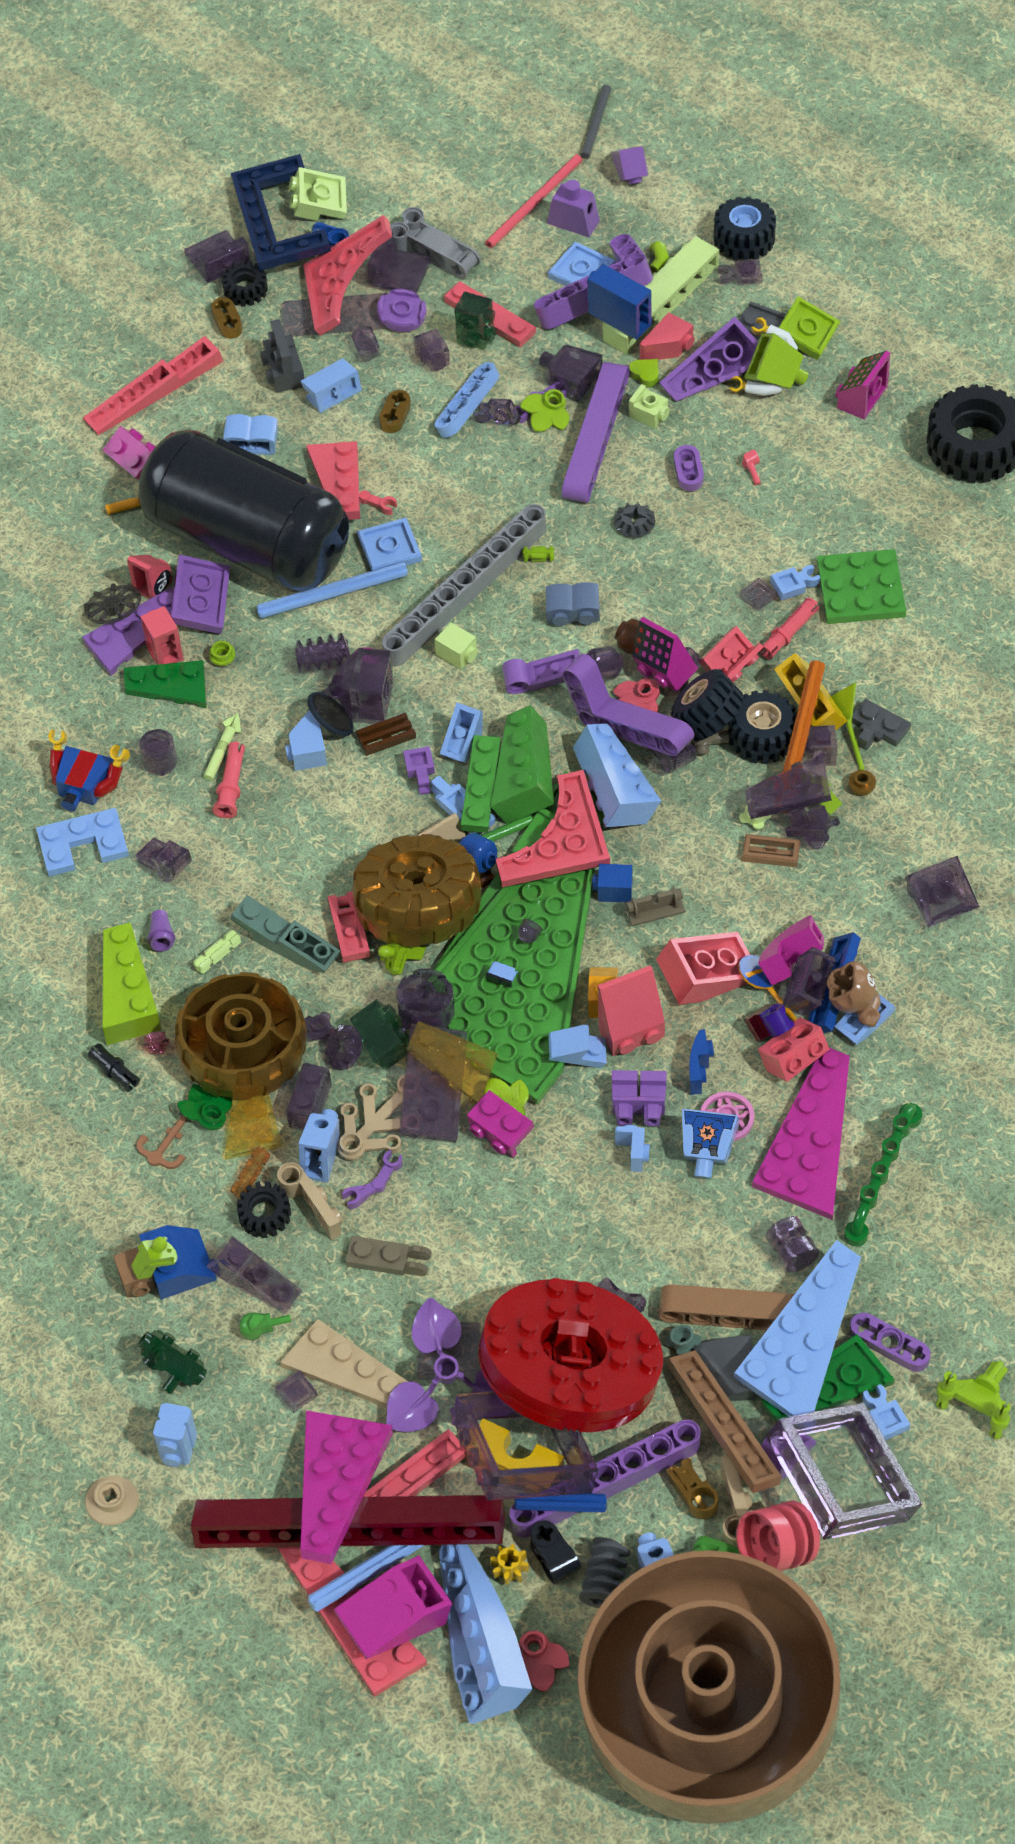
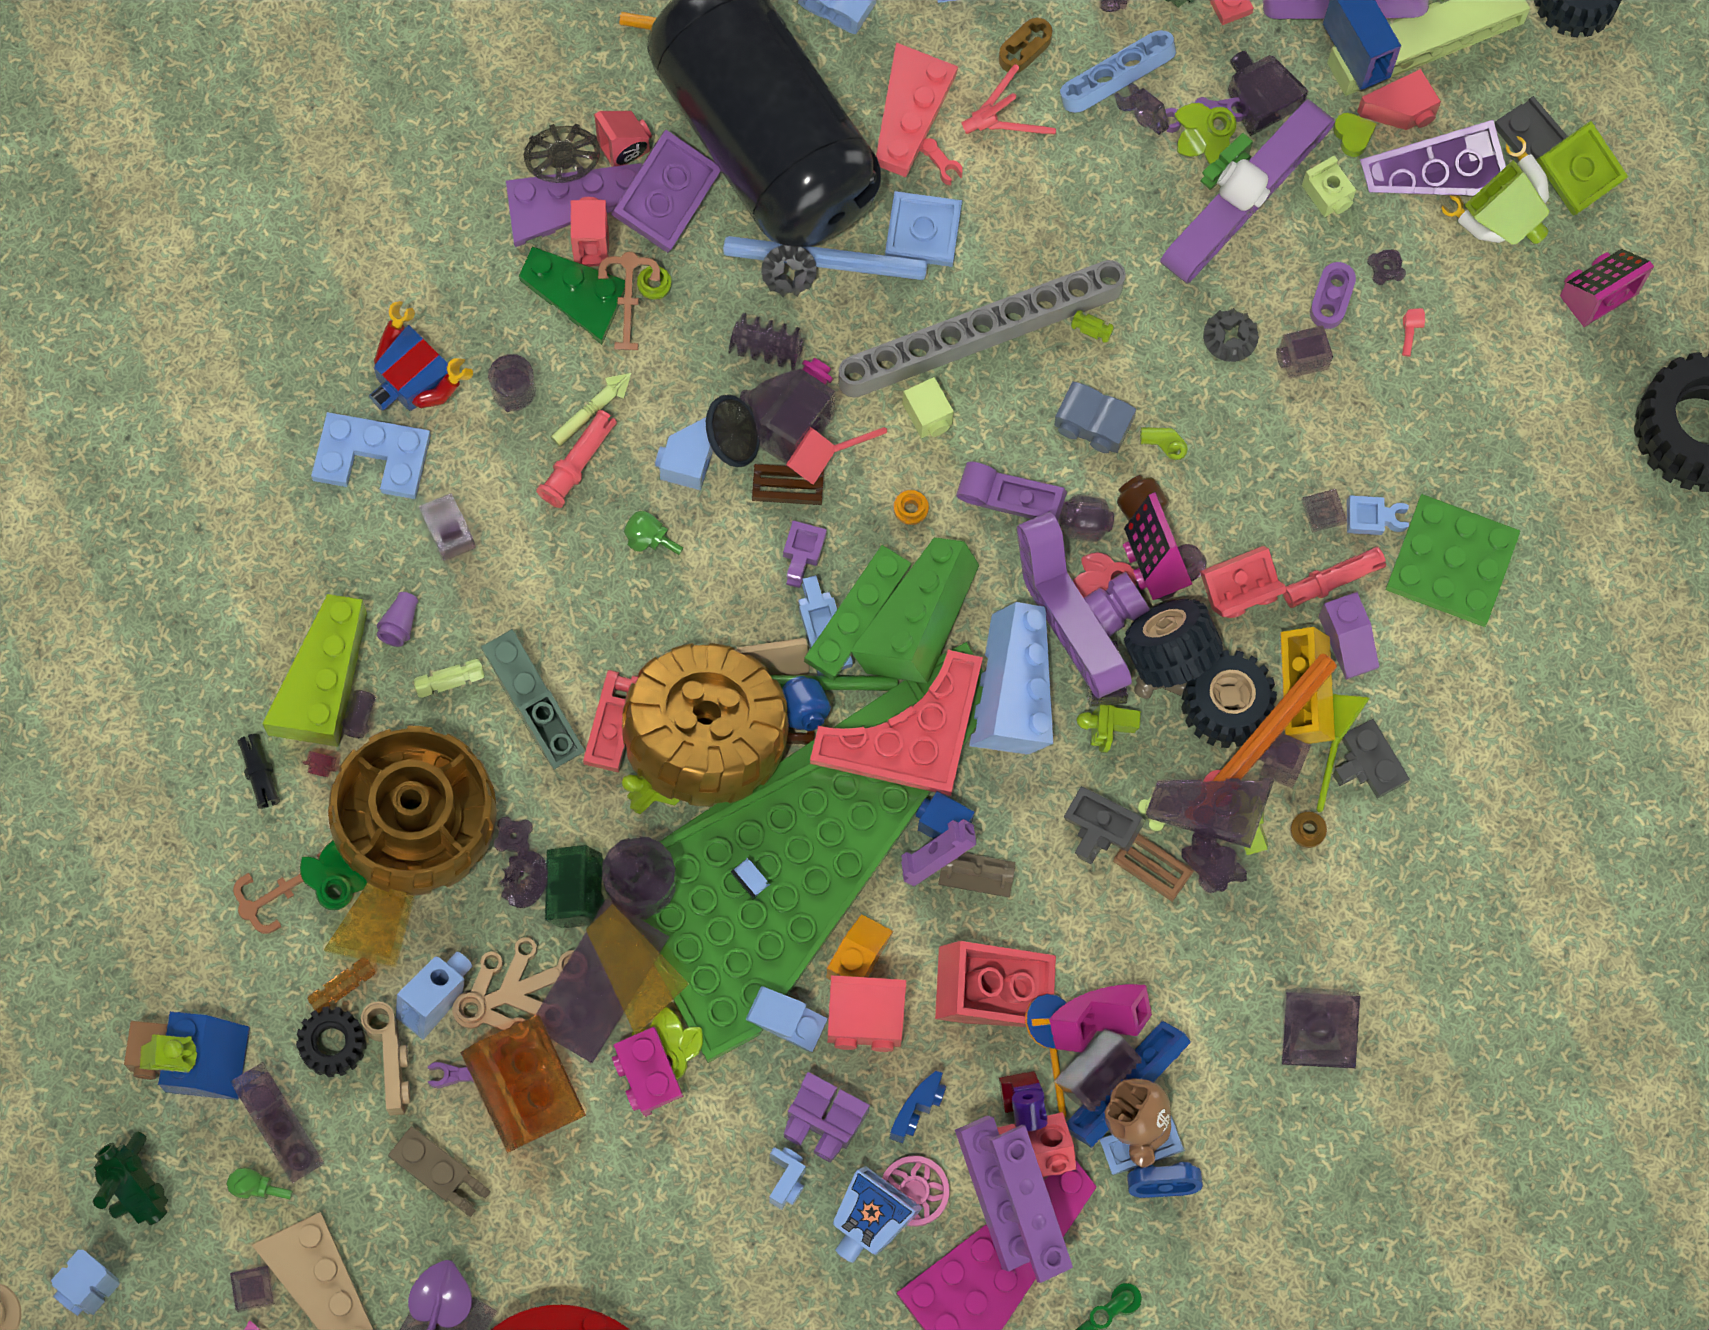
camera: 20 degrees right, 15 degrees up
clear purple brick [286,1063,332,1130] -> none
light blue slope [440,703,483,763] -> none
hinge [518,919,542,943] -> none
clear purple plate [718,259,762,286] -> none
none -> pin [341,690,376,739]
none -> clear orange slope [460,1015,586,1154]
none -> nougat piece [598,251,660,350]
none -> bright green piece [624,511,683,555]
none -> dark grey gear [761,245,816,297]
none -> coral piece [786,427,887,485]
none -> light orange plate [894,490,929,525]
none -> medium lavender piece [901,819,976,886]
none -> medium lavender fence [955,1116,1073,1283]
none -> coral plant [961,64,1056,134]
none -> dark grey hinge [1064,786,1145,864]
none -> lime piece [1076,704,1141,753]
none -> medium lavender wheel [1084,572,1150,637]
none -> blue plate [1127,1162,1203,1198]
none -> lime arm [1140,427,1188,460]
none -> bright green plate [1200,133,1253,190]
none -> white head [1217,159,1270,211]
none -> brick [1276,325,1333,378]
none -> medium lavender slope [1319,592,1379,680]
none -> plate [1367,249,1406,285]

